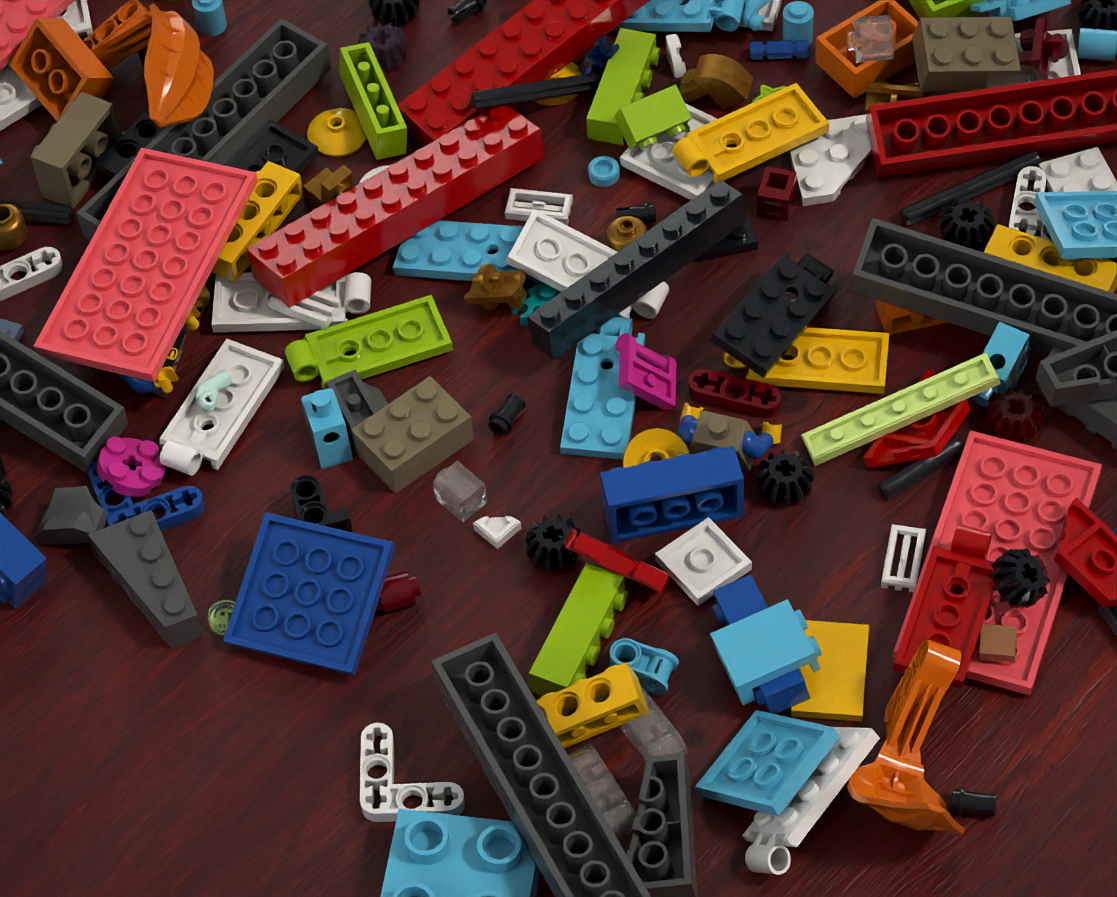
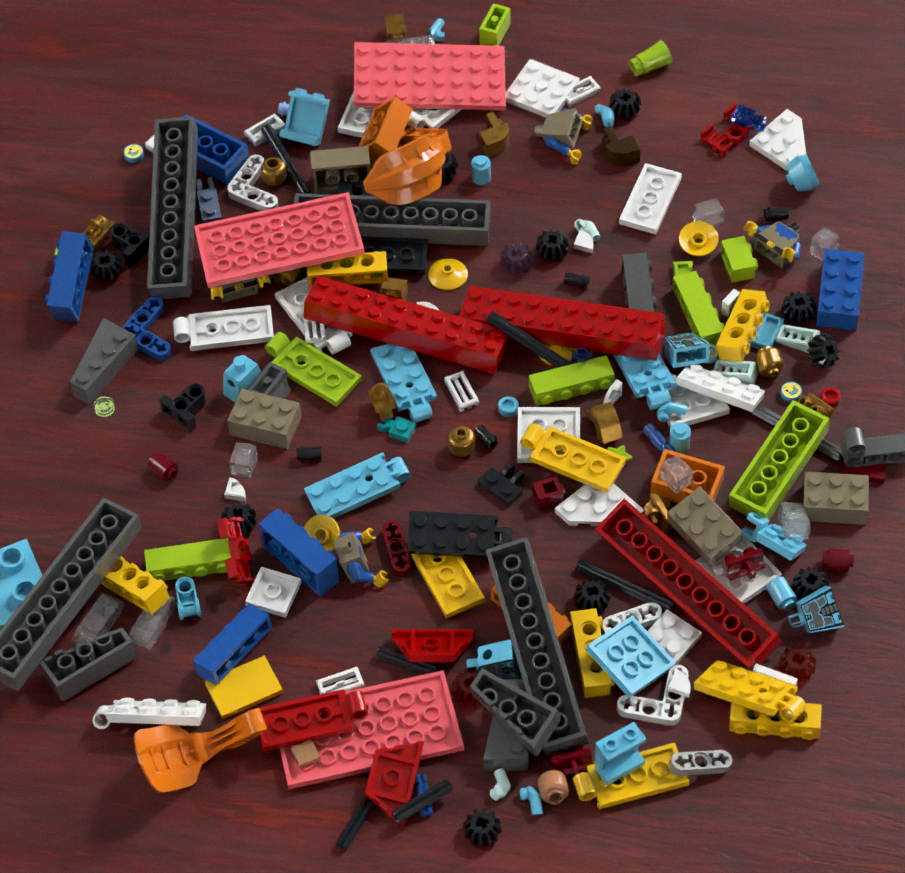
camera: 55 degrees right, 0 degrees up
dark grey slope [35,486,108,546] -> none
dark pink plate [96,437,165,497] -> none
light aqua arm [196,370,232,411] -> none
blue plate [223,512,396,676] -> none
lime brick [339,42,407,160] -> none
white beam [360,722,465,822] -> none
white hinge [505,209,669,319] -> none
black brick [527,180,746,360] -> none
lime brick [614,84,692,150] -> none
dark pink plate [615,333,676,411] -> none
medium azure plate [695,710,840,817] -> none
medium azure panel [710,599,822,705] -> none
black gear [756,448,814,507] -> none
yellowish green tile [801,353,1001,466] -> none
black pin [950,787,997,817] -> none
black gear [988,548,1051,609] -> none

